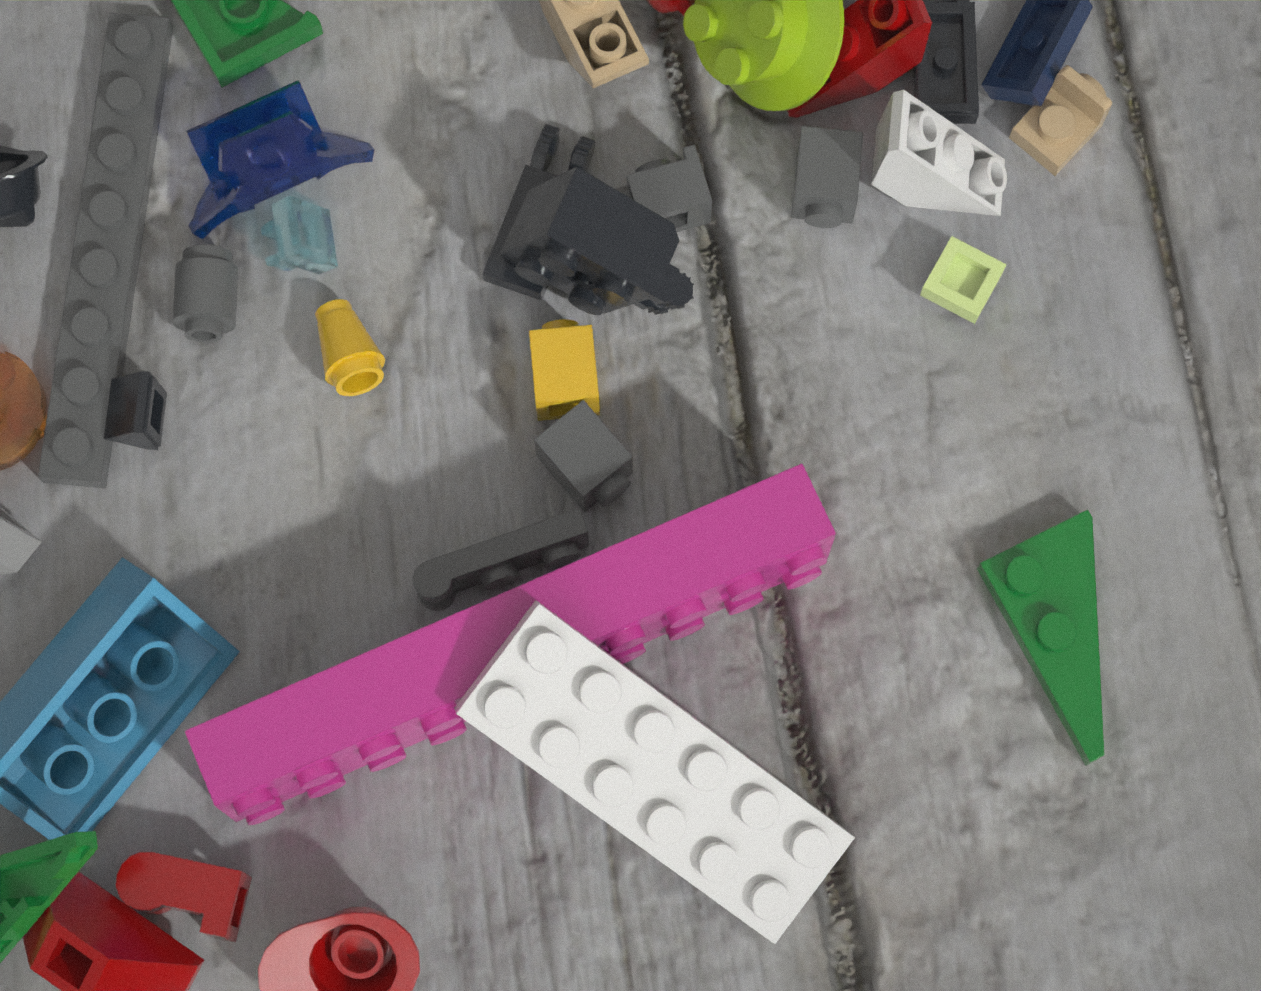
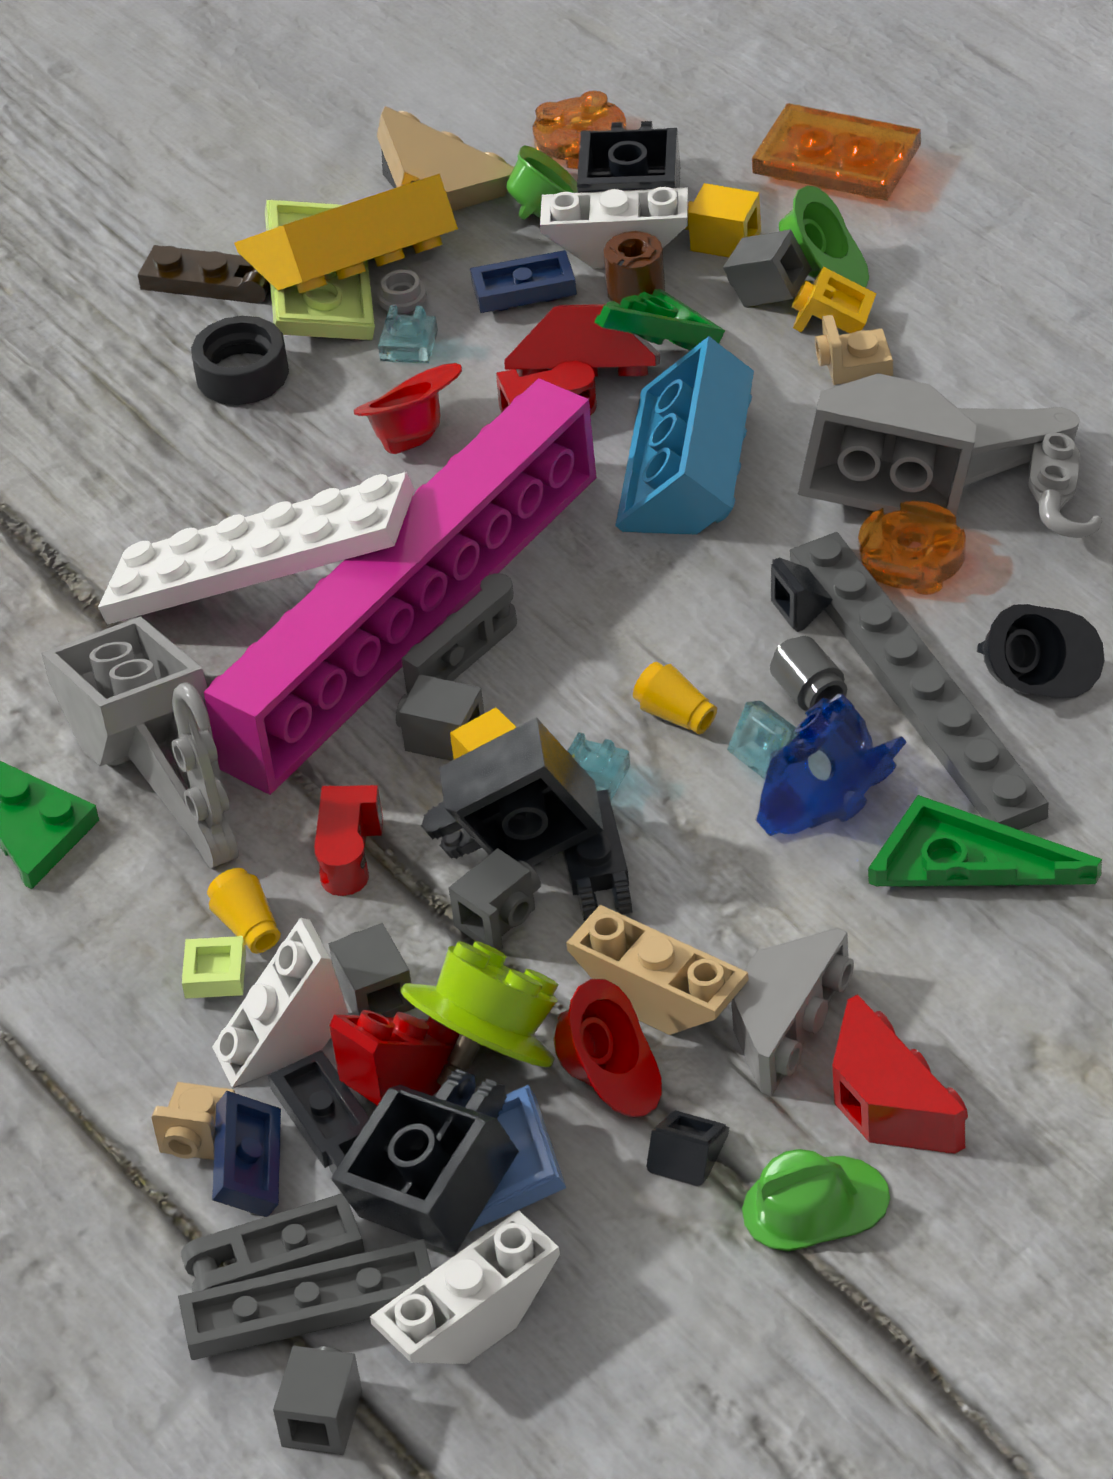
camera: 155 degrees right, 30 degrees down
none -> light grey slope [41,616,239,868]
none -> yellow cone [207,868,281,954]
none -> red leg [314,785,384,896]
none -> clear light blue tile [568,732,631,802]

